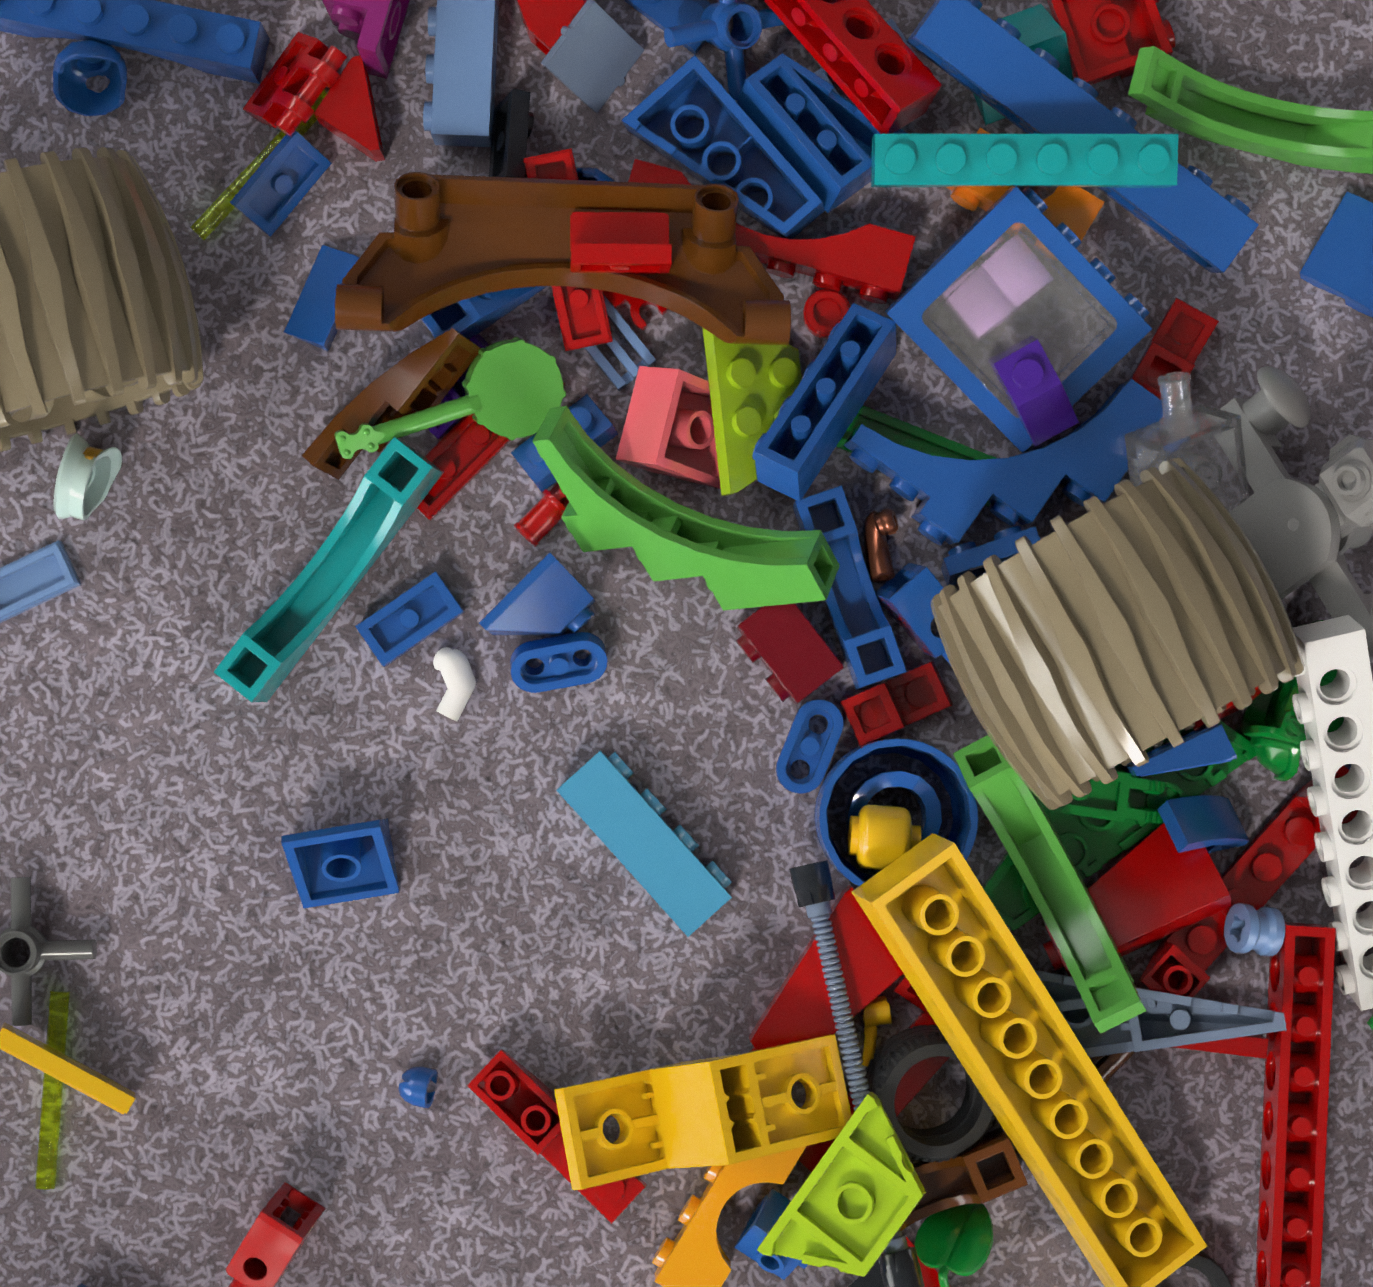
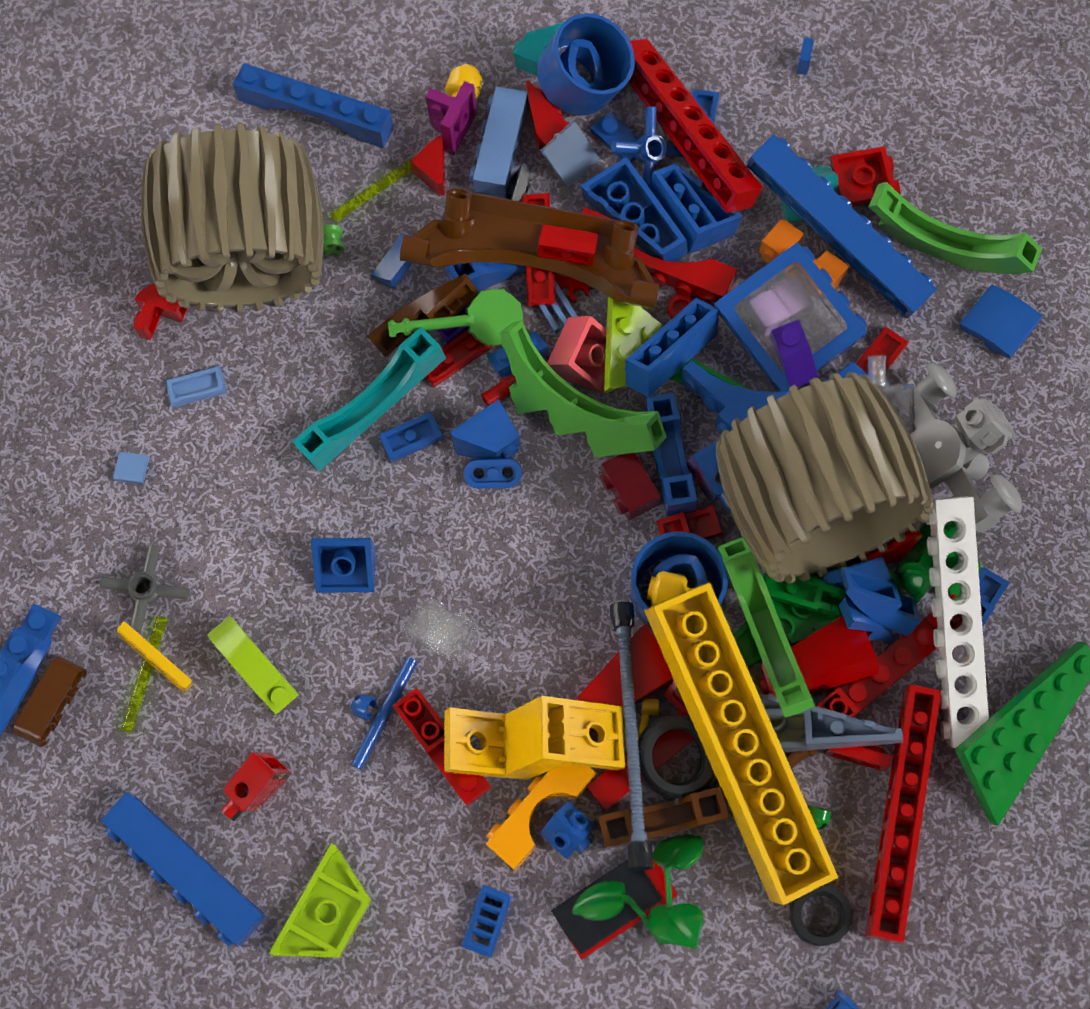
camera: 15 degrees right, 15 degrees down
blue hair [53,40,127,116] -> none
light aqua piece [54,433,122,520] -> none
blue plate [230,131,332,237] -> none
red plate [243,32,347,136] -> none
white arm [433,647,476,722] -> none
dark azure brick [556,751,732,937] -> none
lime wing [757,1092,926,1277] -> none
blue plate [776,700,843,794] -> none
copper arm [864,508,899,583] -> none
teal arch [871,134,1179,188] -> none
medium blue wheel [1224,903,1285,957] -> none
none -> lime arch [207,616,299,715]
none -> bright green wheel [323,224,344,257]
none -> blue bar [351,657,418,770]
none -> clear brick [403,598,478,669]
none -> green hinge [807,805,832,830]
none -> blue slope [841,567,921,636]

